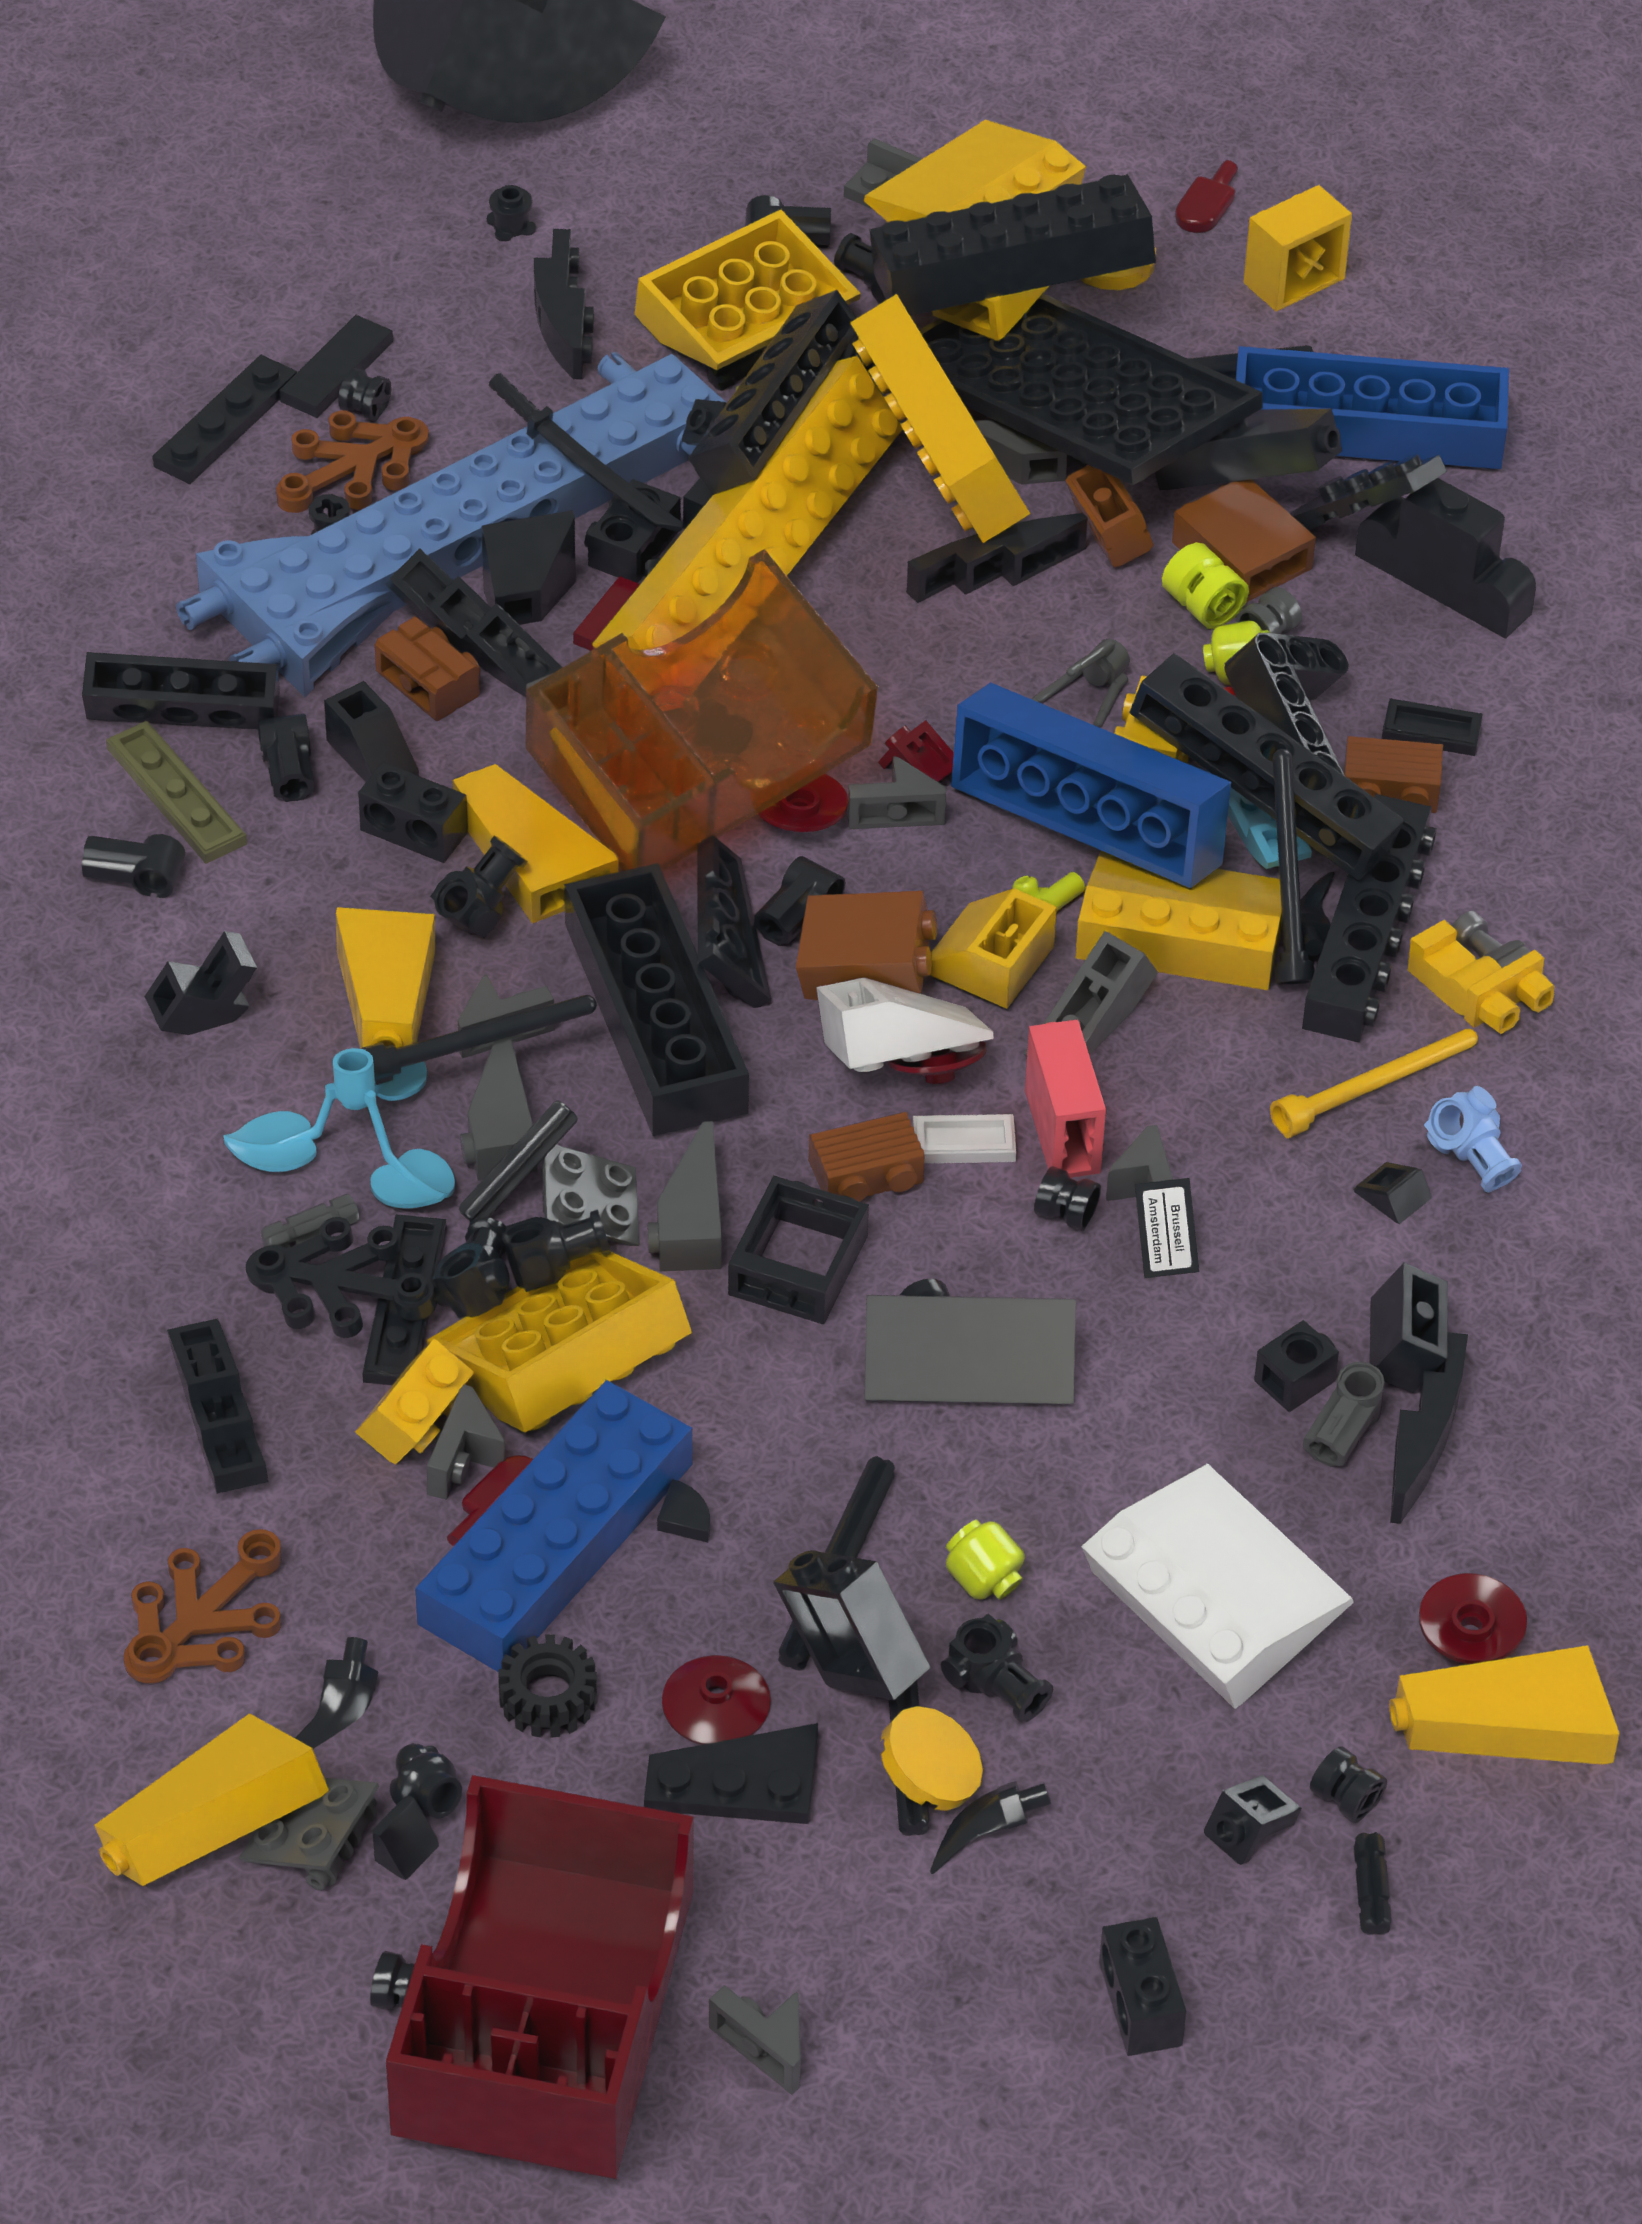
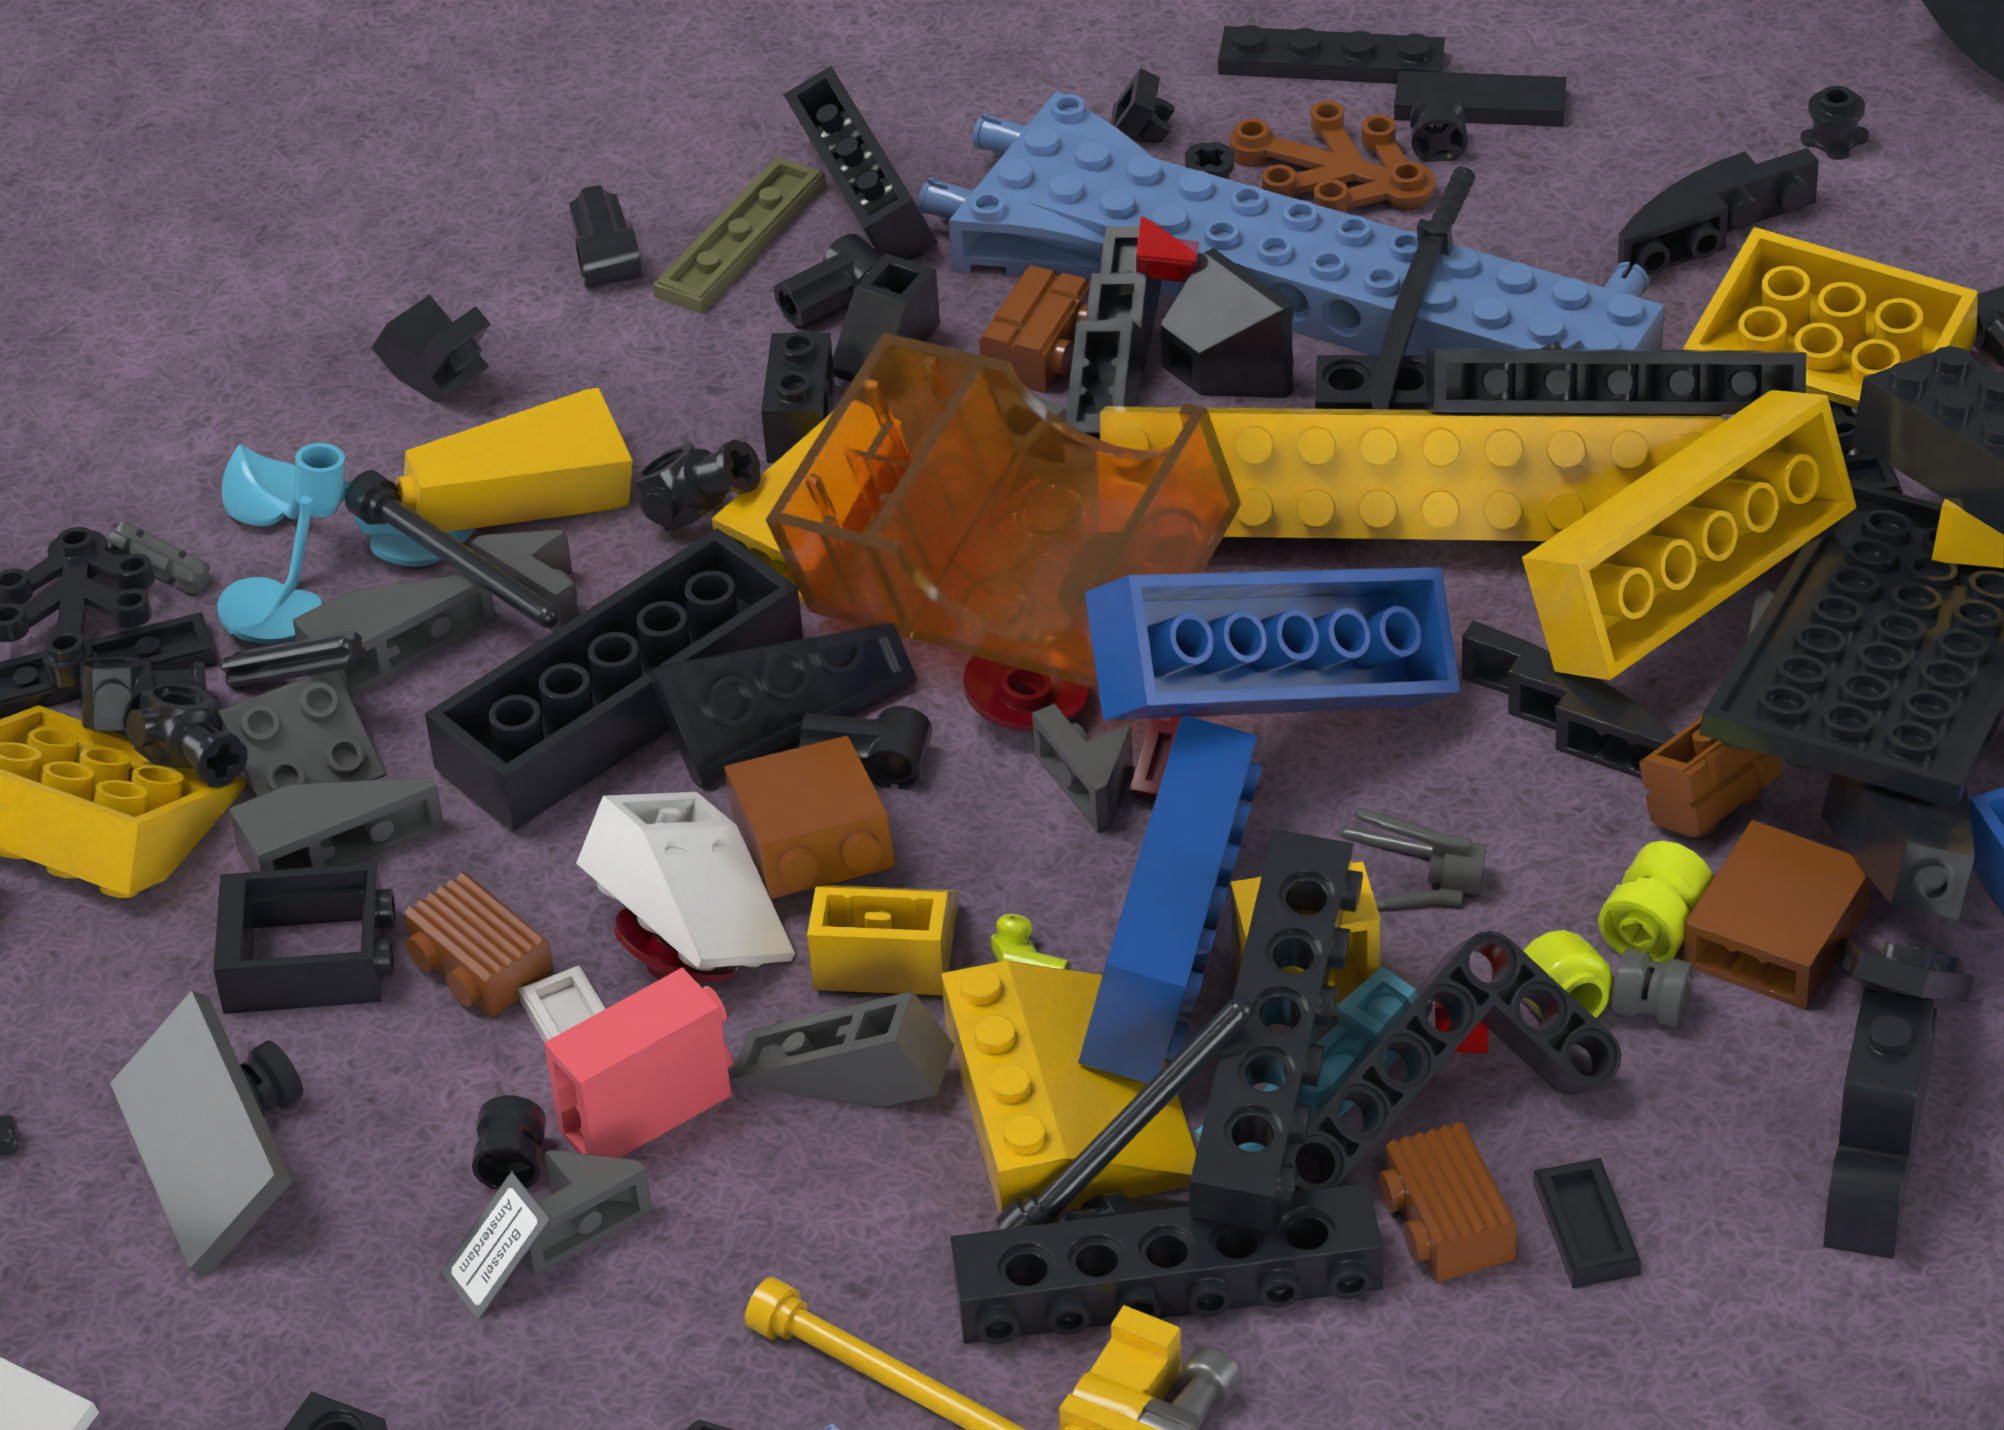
camera: 70 degrees right, 5 degrees down
none -> blue brick [1085,567,1461,721]
none -> black tile [1110,68,1175,143]
none -> red slope [1136,217,1199,283]

